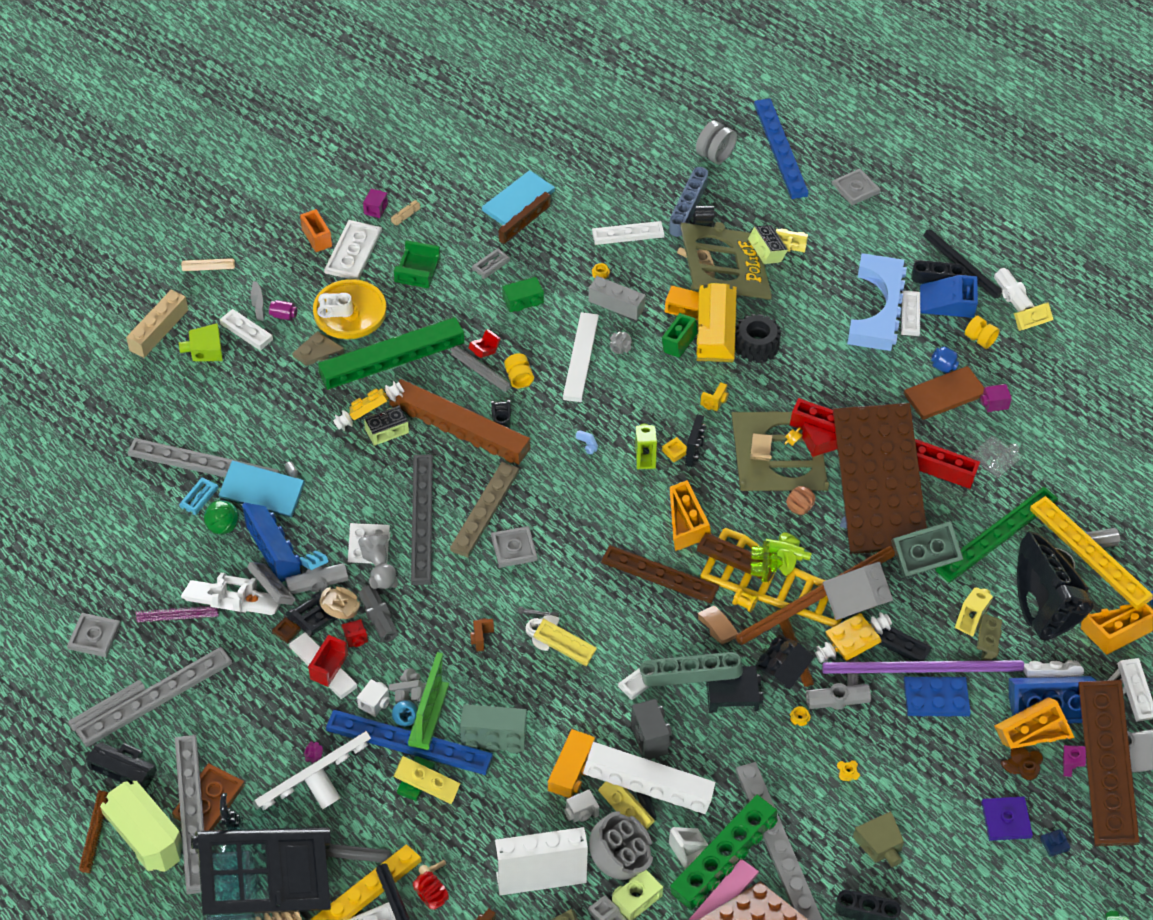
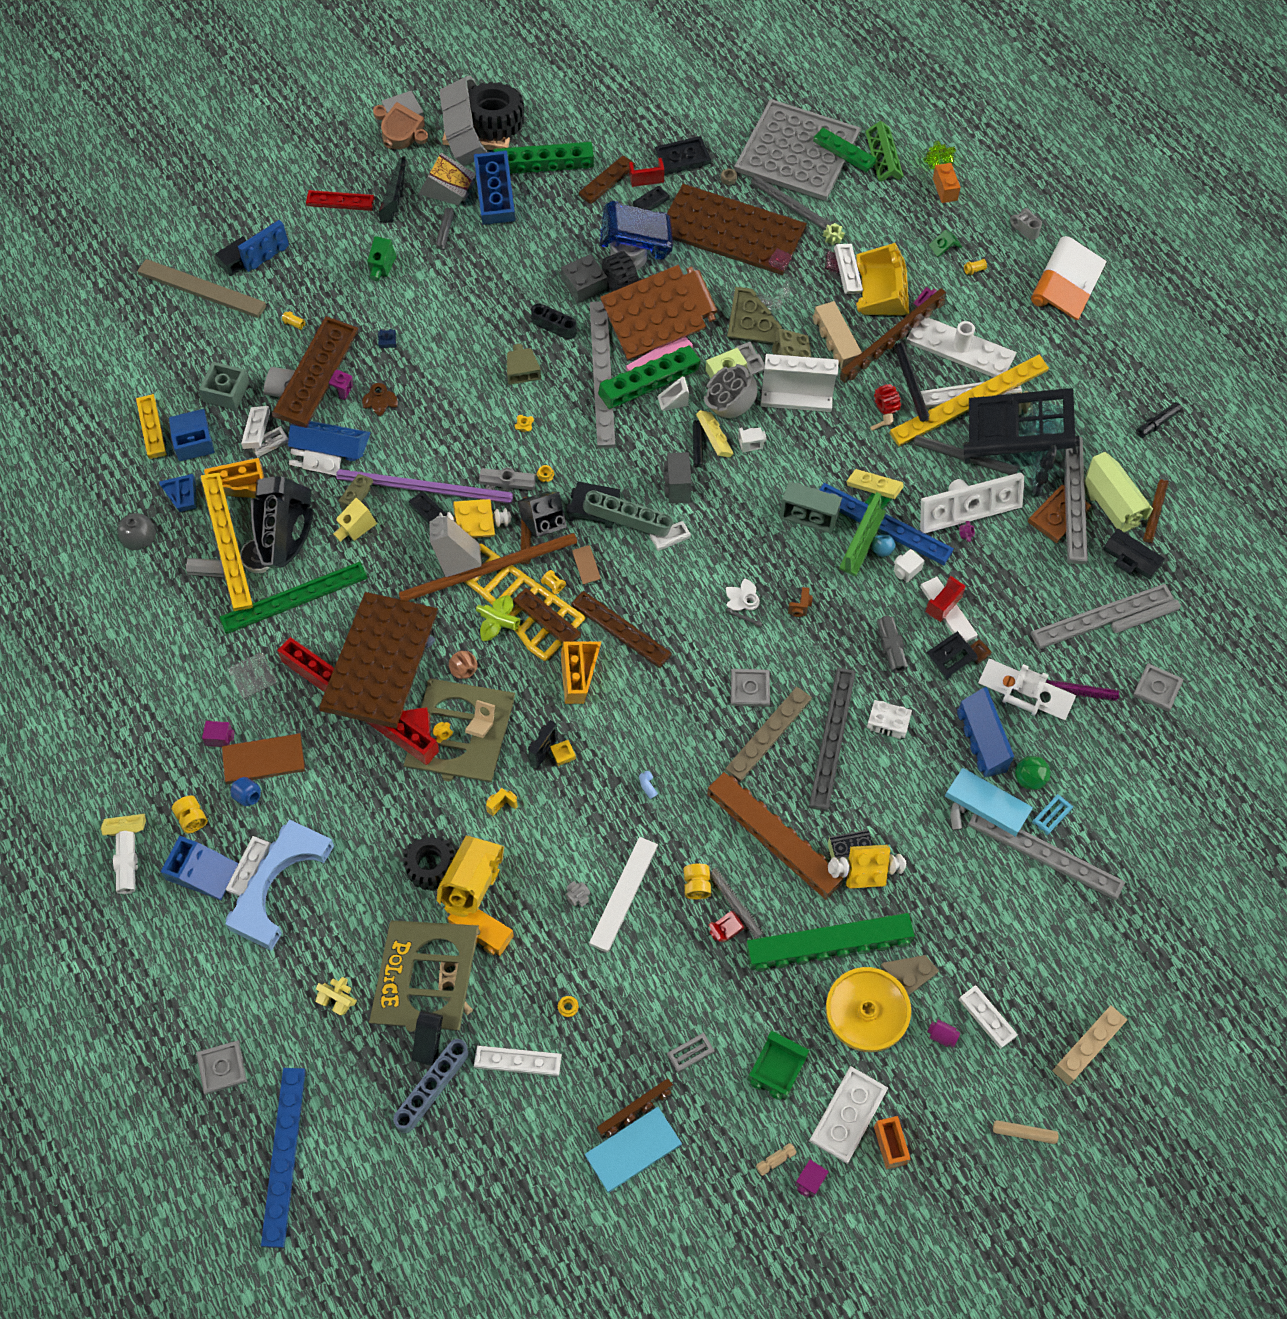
camera: 165 degrees left, 10 degrees up
lime torso [179,323,223,361] -> none
light grey tile [247,562,295,605] -> none
light grey slope [250,281,265,321] -> none
light grey piece [285,563,348,595] -> none
medium azure tile [300,551,329,570] -> none
white piece [317,293,354,318] -> none
tan tile [319,587,360,619] -> none
red bracket [341,619,368,648] -> none
light grey animal [358,535,398,589] -> none
light grey hips [389,668,426,703] -> none
black piece [491,399,511,429] -> none
green brick [502,277,544,312] -> none
light yellow plate [533,618,597,666] -> none
light orange brick [548,729,595,798] -> none
white brick [583,742,715,814] -> none
light grey brick [588,276,646,320] -> none
lime torso [635,423,657,469] -> none
green brick [662,313,698,358] -> none
light grey wheel [695,120,737,165] -> none
brick [748,225,788,264] -> none
clear neon green hips [751,541,783,582] -> none
sand green brick [891,521,963,578] -> none
blue plate [903,677,971,716] -> none
black beam [911,260,965,284] -> none
black axle [923,229,1002,299] -> none
dark purple plate [981,796,1033,841] -> none
light orange wedge [994,697,1075,749] -> none

